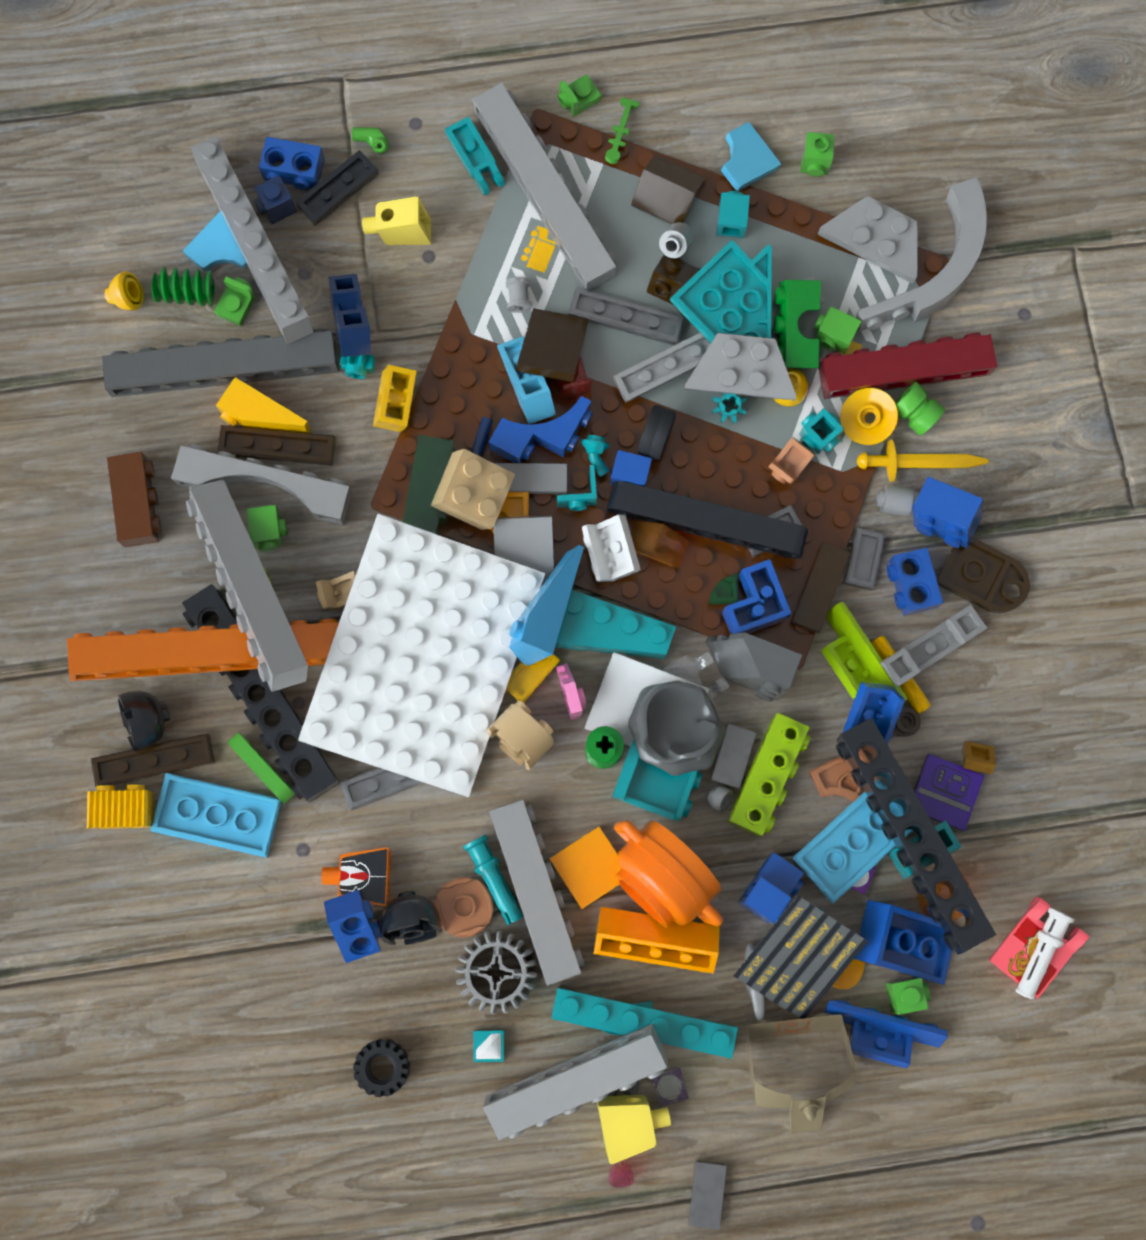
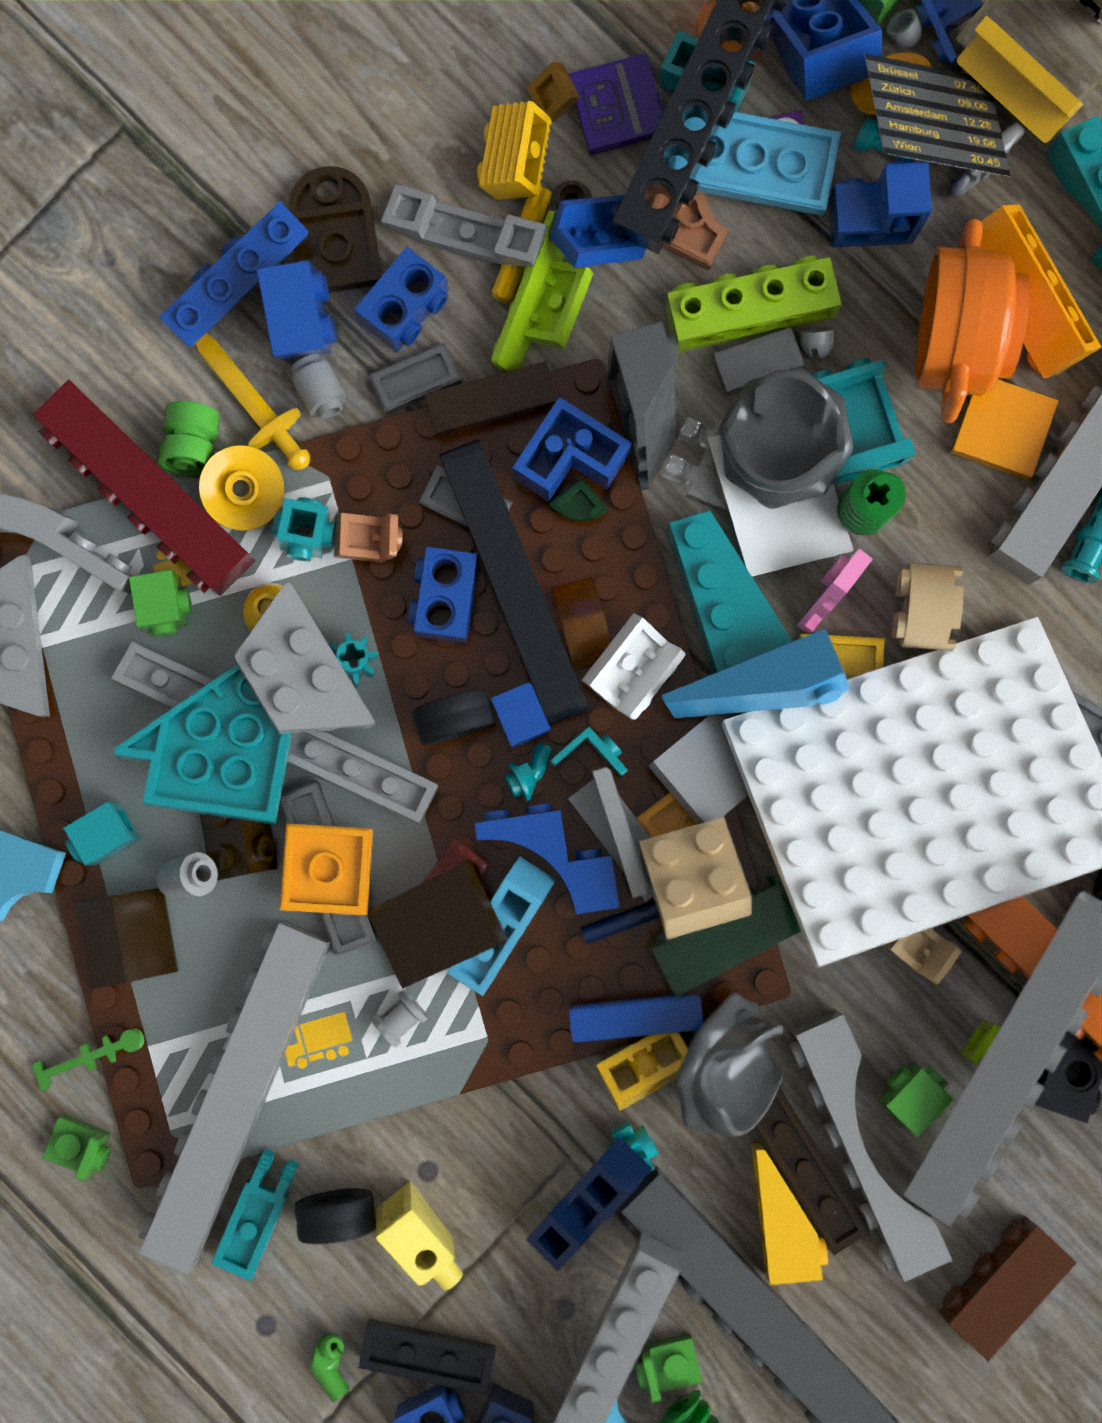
camera: 120 degrees left, 5 degrees up
green arch [774,280,821,369] -> none
none -> blue bracket [159,201,308,347]
none -> light orange tile [280,824,374,915]
none -> black tyre [294,1188,376,1244]
none -> blue brick [408,547,479,644]
none -> yellow brick [477,101,552,200]
none -> blue slope [569,992,703,1042]
none -> light grey tile [592,767,649,898]
none -> dark grey piece [676,993,784,1137]
none -> light grey hinge [886,9,923,47]
none -> yellow panel [957,15,1083,143]

